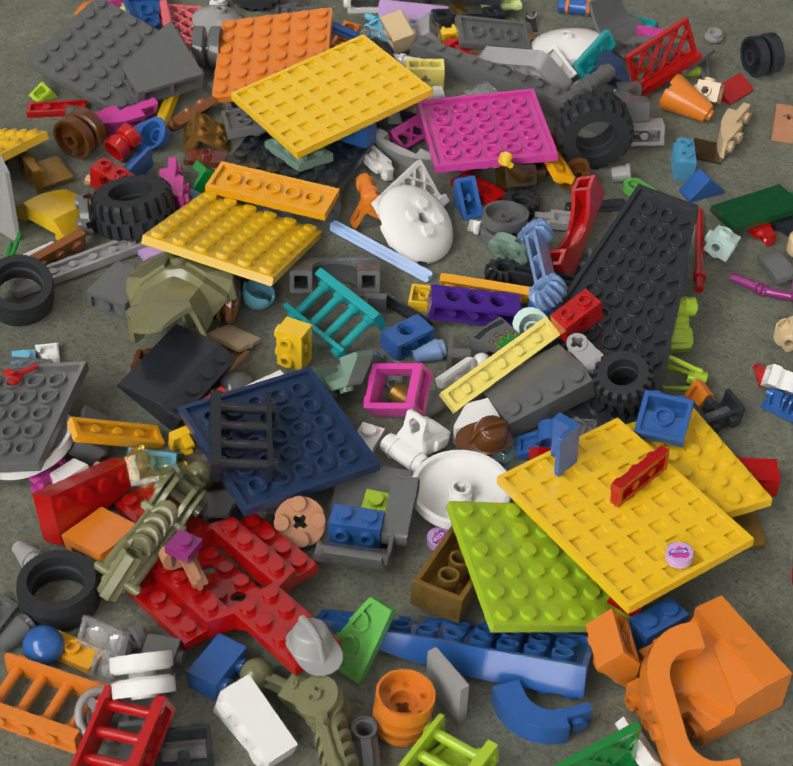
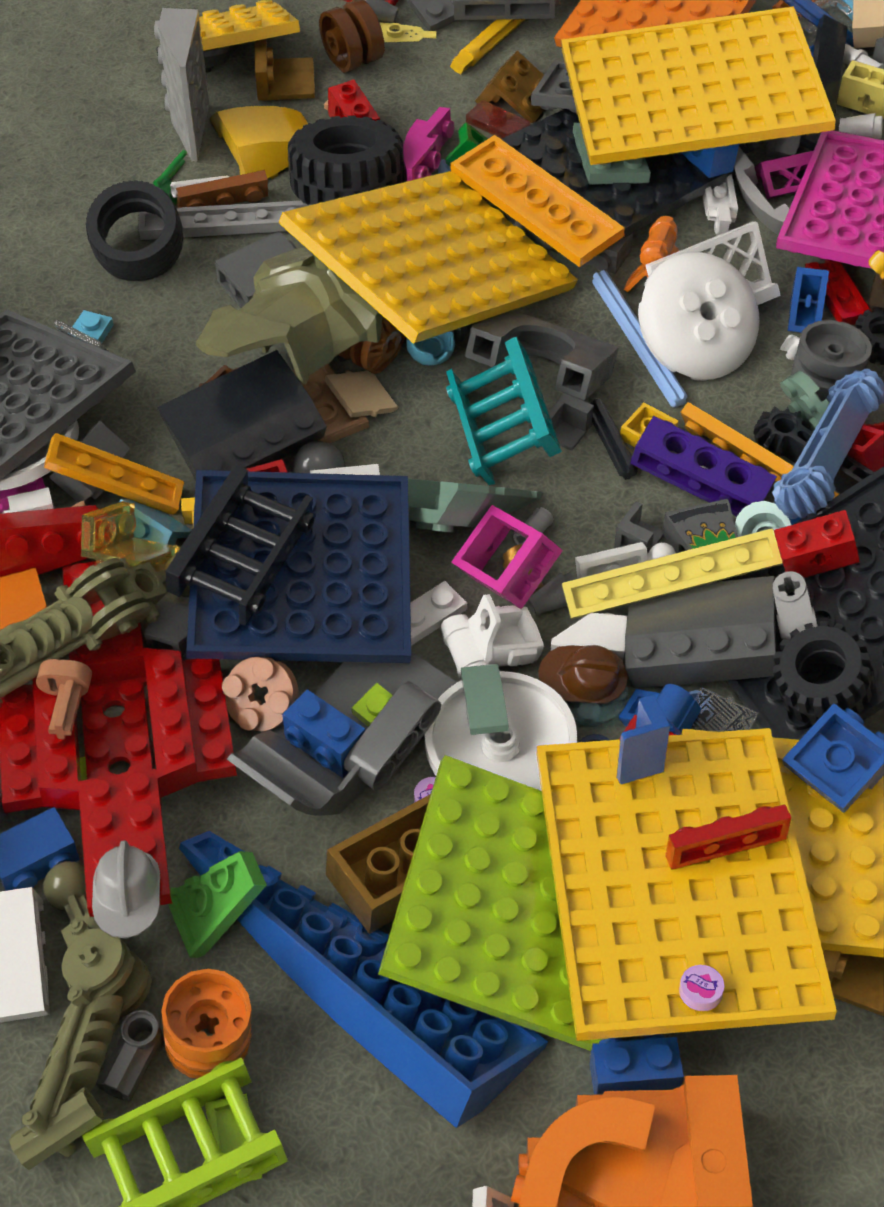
camera: 30 degrees right, 10 degrees up
red hand [2,363,38,385] -> none
white tile [35,343,60,363] -> none
dark grey plate [75,192,97,236] -> none
dark pink slope [95,97,158,135] -> none
red wheel [104,123,142,162] -> none
blue panel [123,147,153,176] -> none
blue piece [134,116,173,154] -> none
magenta plate [165,529,203,564] -> none
dark orange hinge [167,95,217,131] -> none
yellow brick [274,317,312,370] -> none
blue brick [381,314,434,361] -> none
medium blue cone [412,338,447,363] -> none
light grey tile [426,647,469,723] -> none
blue arch [491,680,593,744] -> none
orange slope [586,608,640,688] -> none
none -> sand green slope [461,664,509,735]

